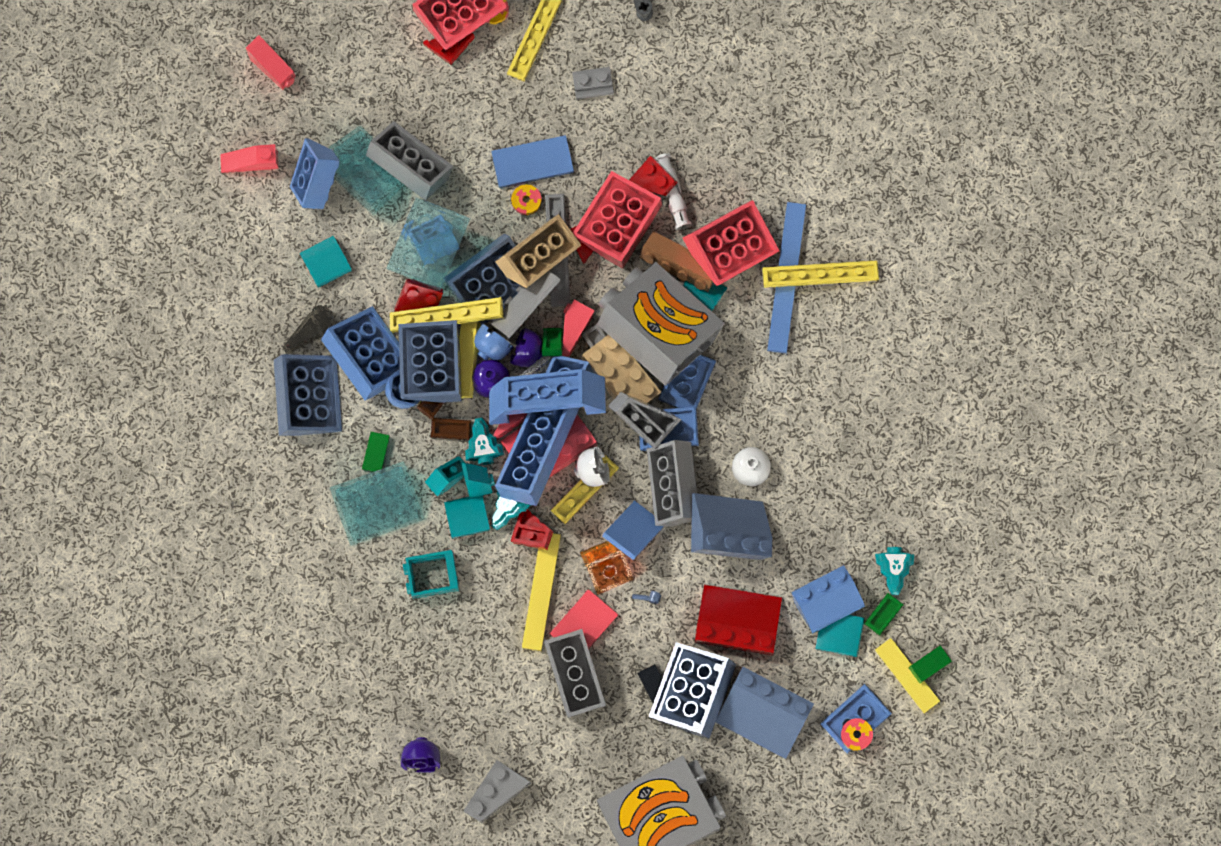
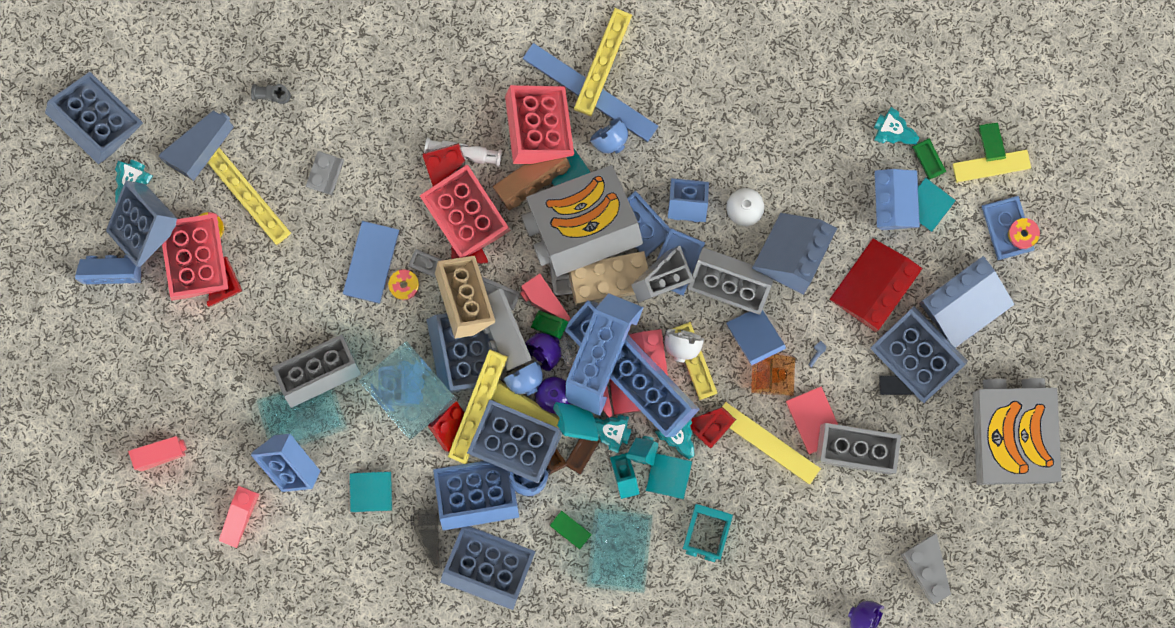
camera: 70 degrees left, 5 degrees up
none -> teal slope [553,402,599,441]
none -> medium blue cylinder [590,117,628,154]
none -> medium blue slope [668,178,709,222]

